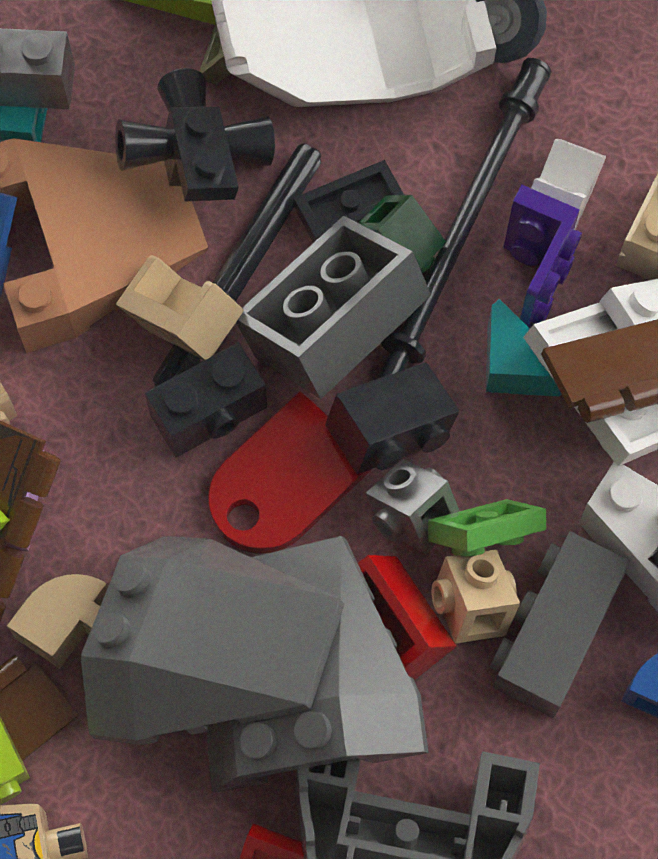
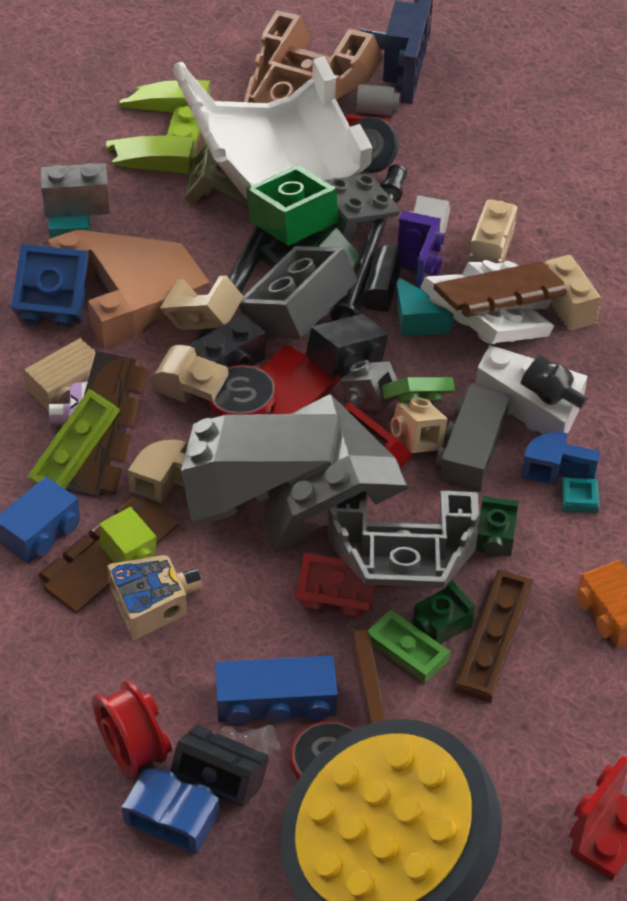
camera: 10 degrees left, 20 degrees down
black brick [115,68,275,202] -> none
none -> tan brick [152,345,229,403]
none -> black tile [208,364,277,417]
none -> green brick [246,165,339,246]
none -> dark grey bracket [324,174,400,245]
none -> black brick [362,245,401,312]
none -> dark green brick [475,496,519,556]

